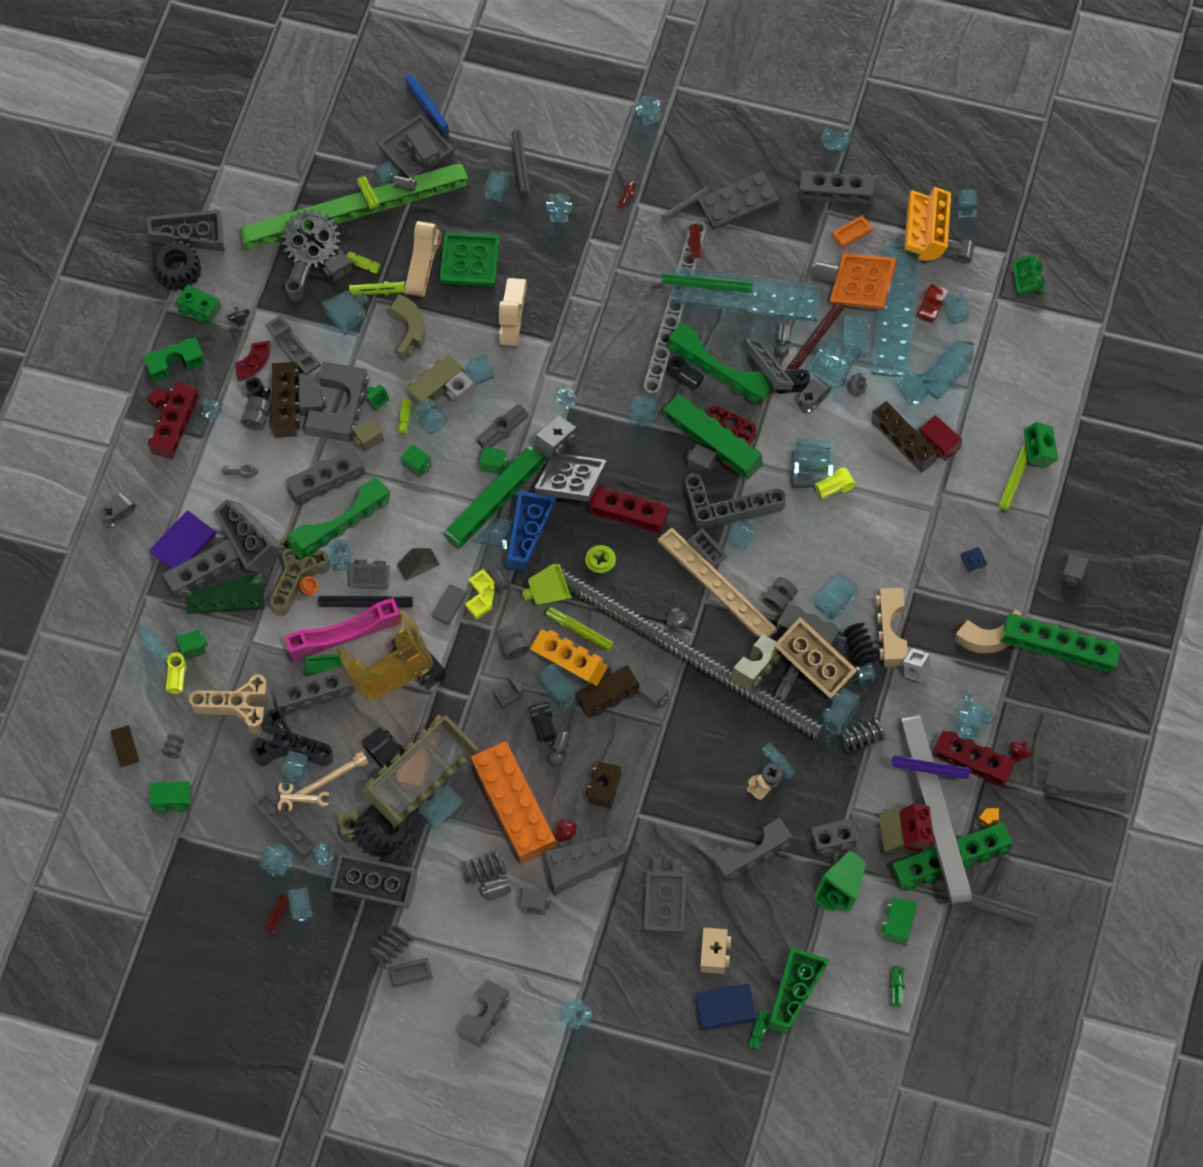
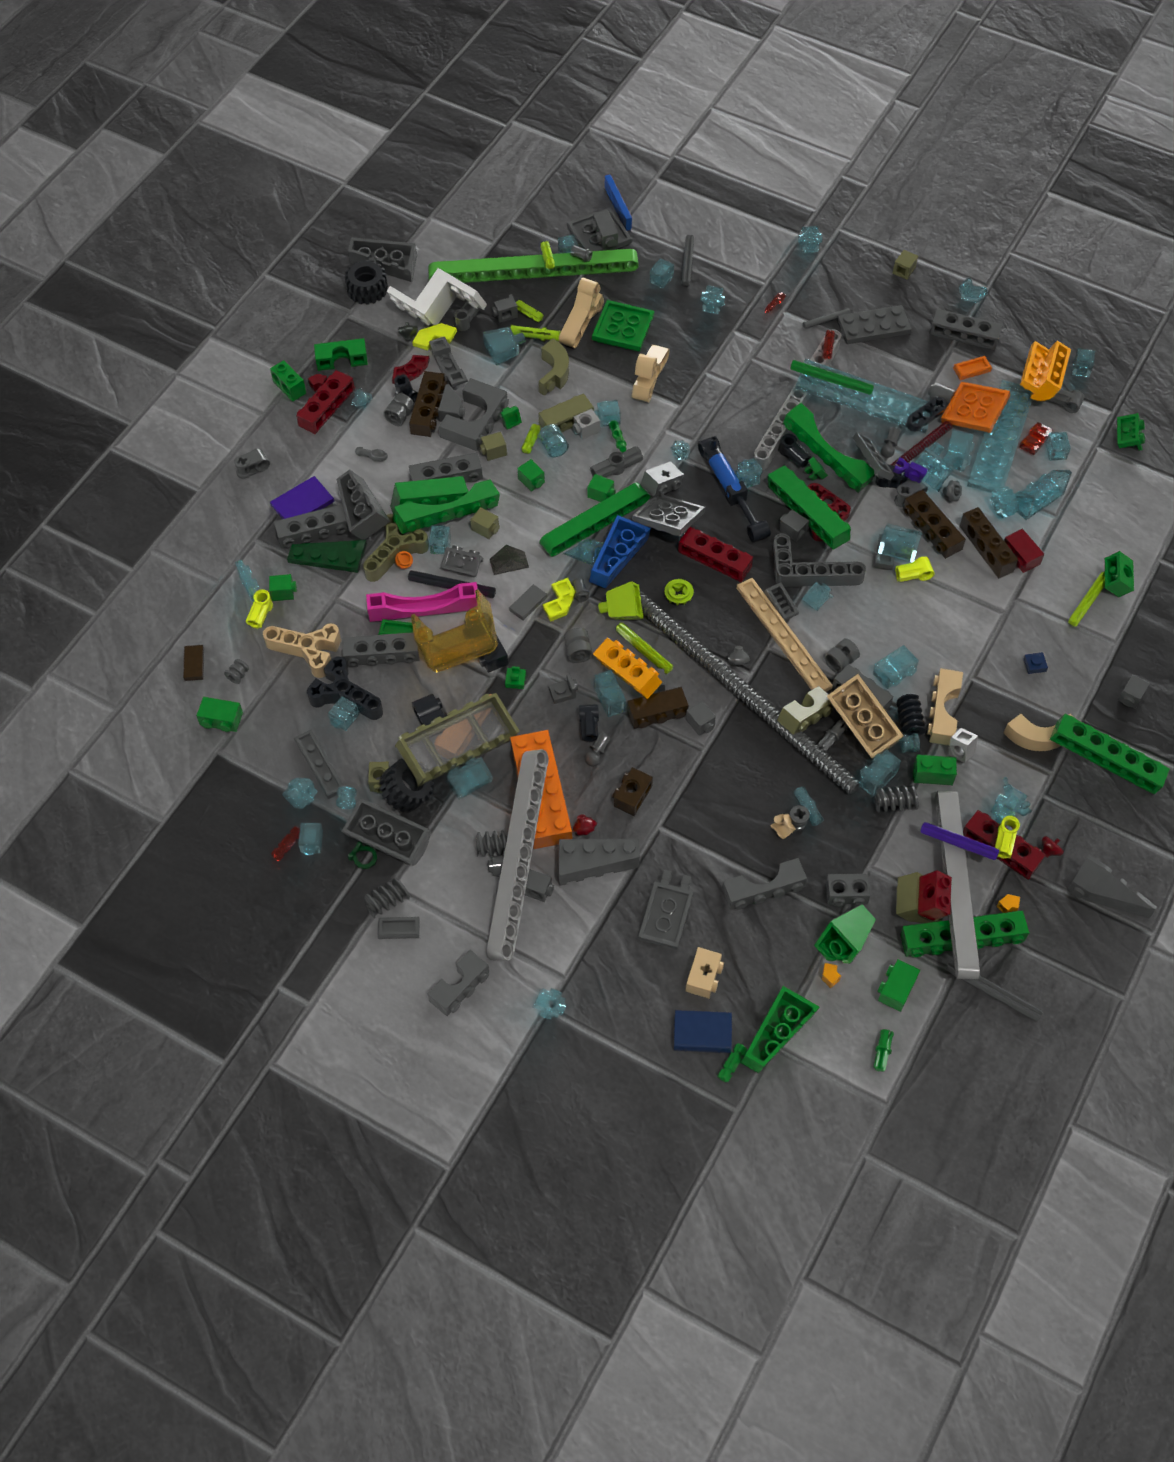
camera: 10 degrees right, 5 degrees down
green brick [176,284,221,325] -> none
tan bar [277,783,329,812] -> none
black gear [281,209,341,269] -> none
tan piece [284,751,369,806] -> none
none -> green brick [270,360,307,402]
none -> dark green piece [348,841,377,869]
none -> white bracket [386,268,487,326]
none -> green wedge [390,476,469,513]
none -> neon yellow tile [412,323,457,350]
none -> olive brick [470,507,500,539]
none -> light grey beam [487,749,548,961]
none -> green tile [505,666,526,689]
none -> green piece [609,420,627,452]
none -> black piece [698,436,771,542]
none -> green tile [804,456,828,481]
none -> light orange piece [822,963,841,988]
none -> olive brick [893,250,918,280]
none -> dark purple plate [893,457,928,483]
none -> dark brown brick [903,490,966,559]
none -> black beam [906,397,947,432]
none -> green brick [914,755,957,786]
none -> neon yellow piece [995,816,1020,859]

